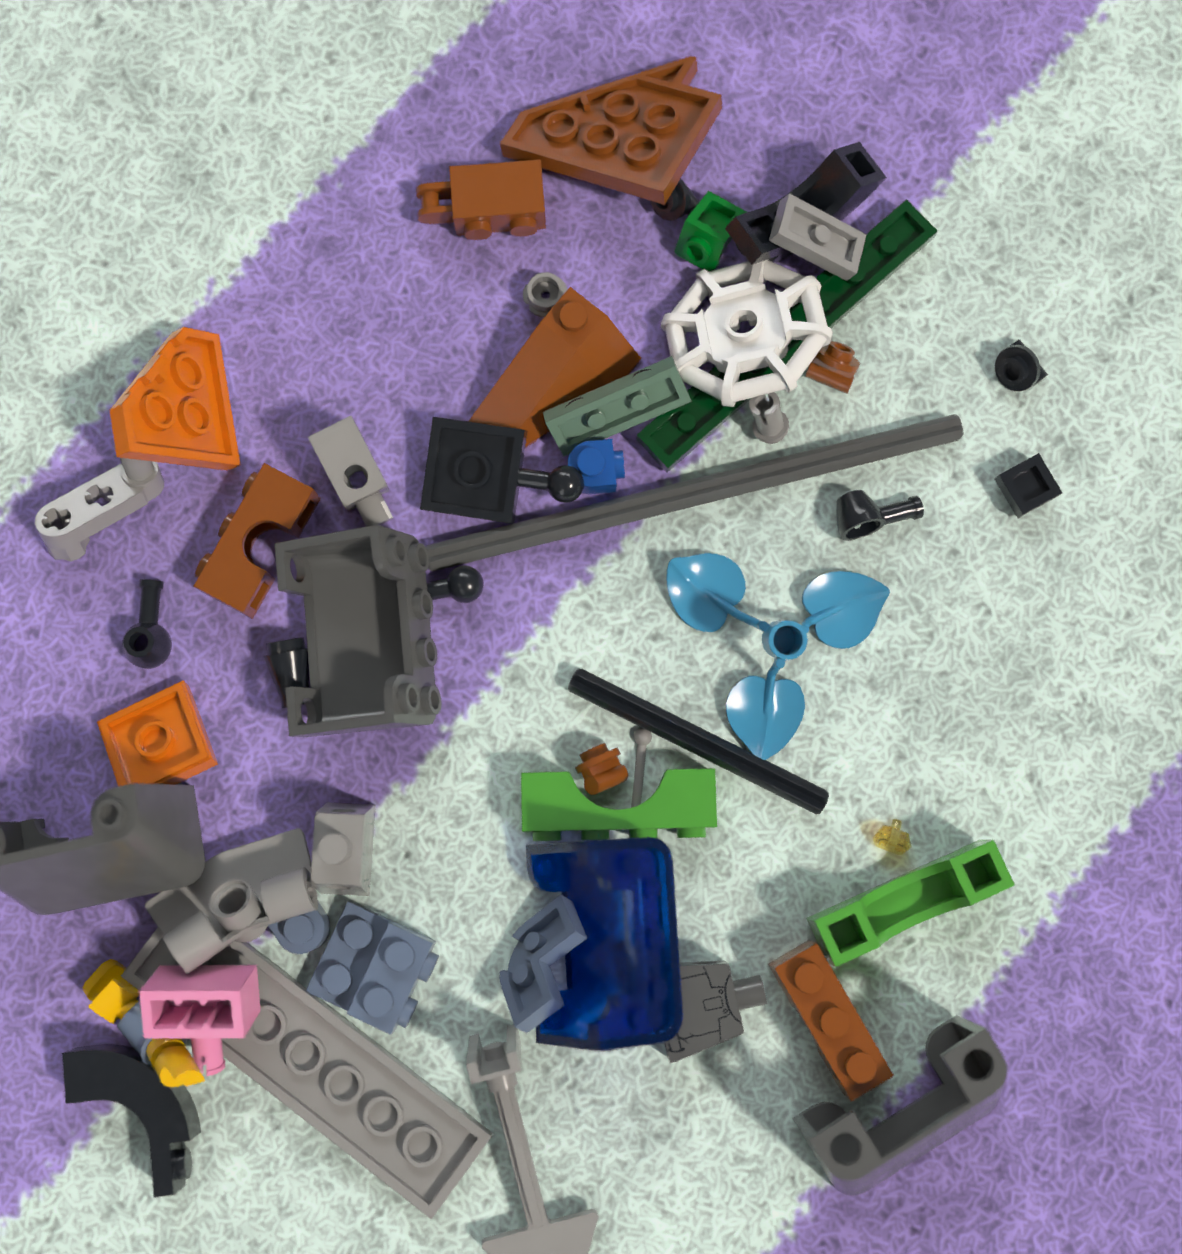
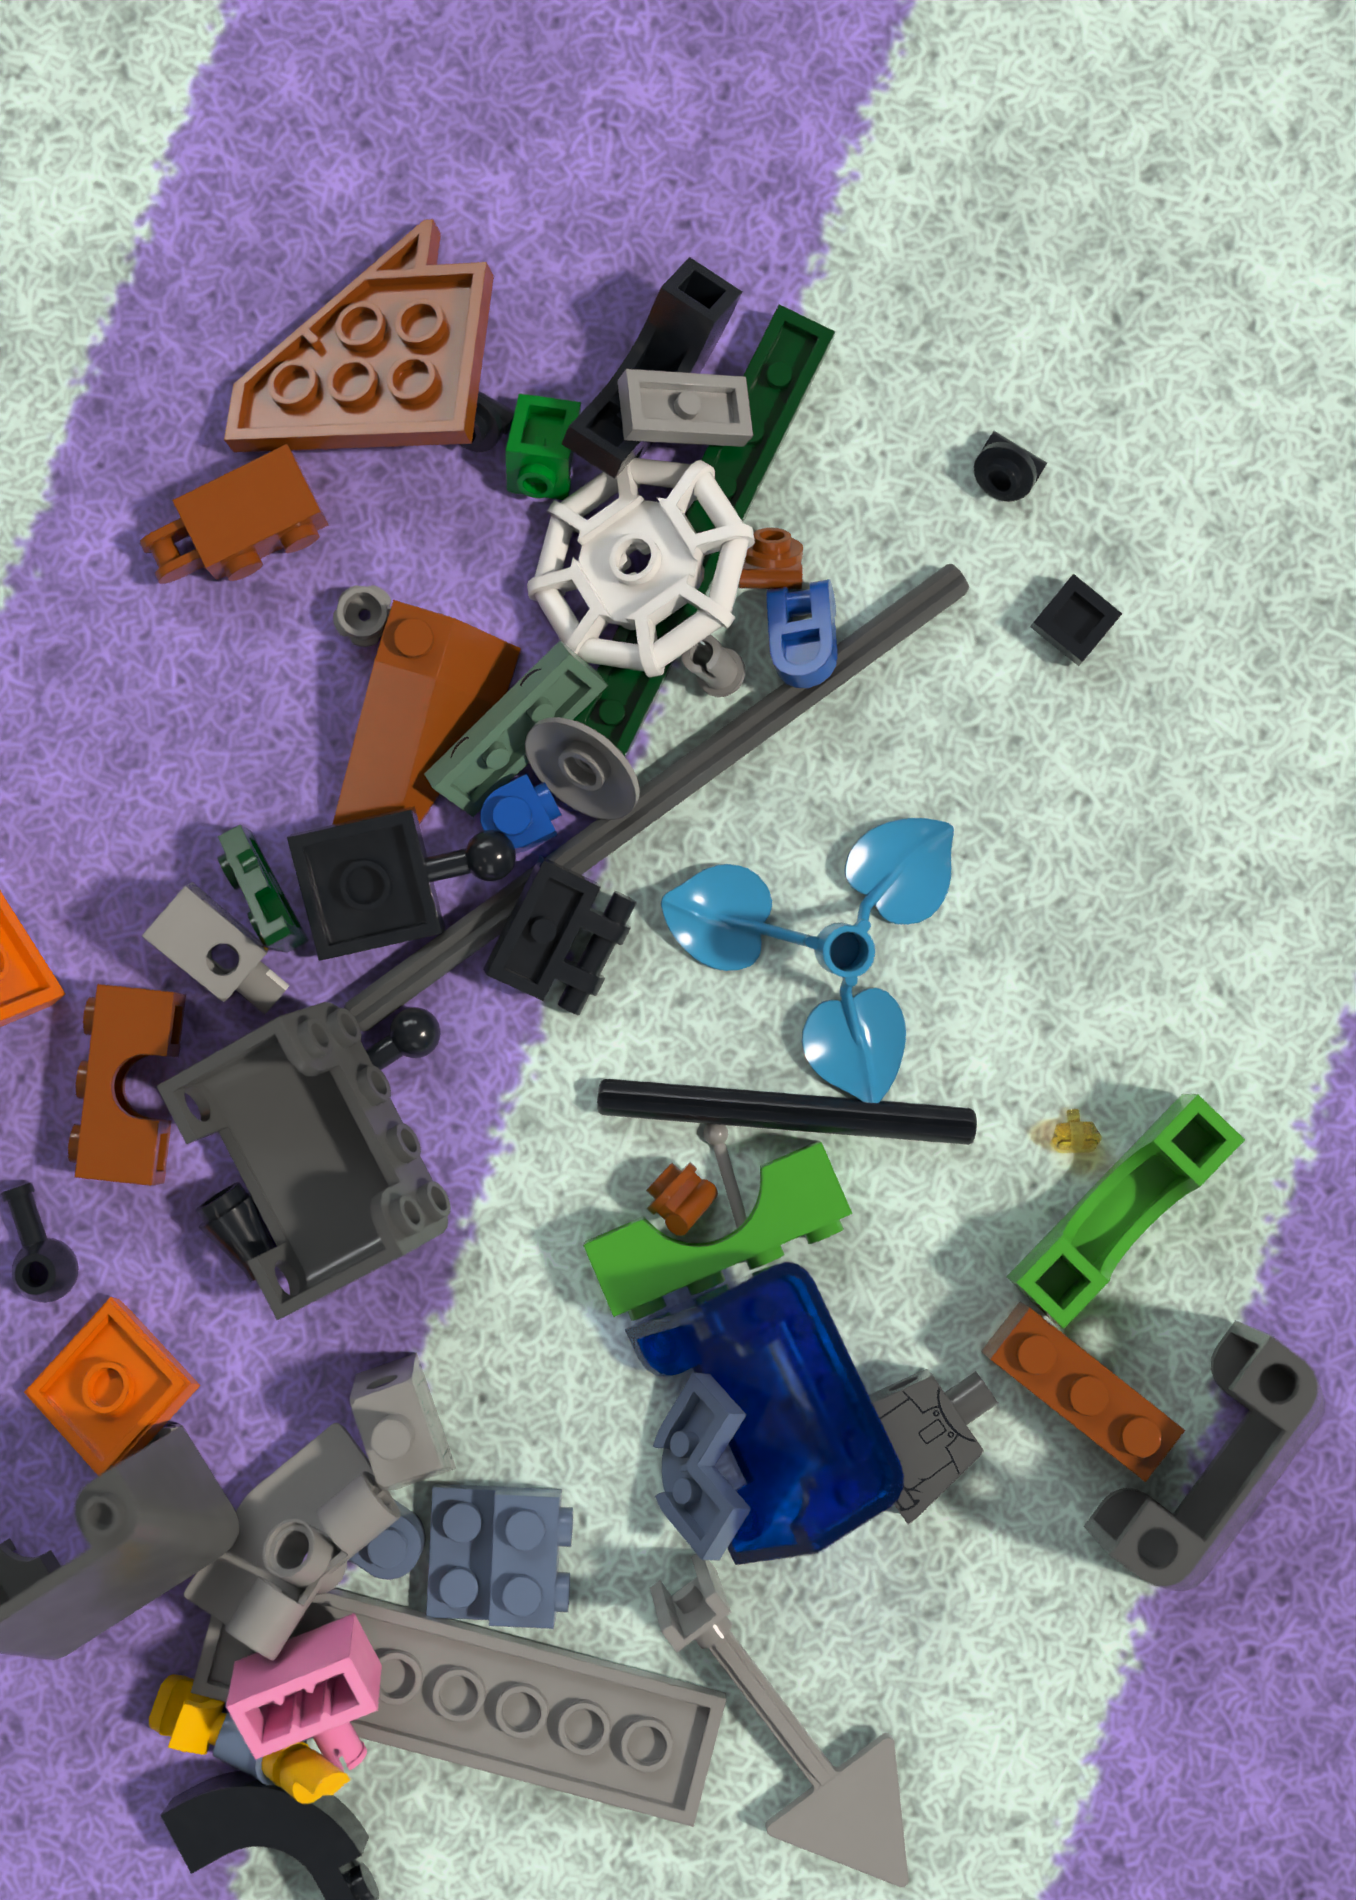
camera: 20 degrees left, 5 degrees up
black bar [836,490,924,541] -> none
none -> dark green wing [217,824,309,953]
none -> black plate [483,856,637,1015]
none -> light grey dish [525,717,640,820]
none -> blue plate [766,579,838,688]

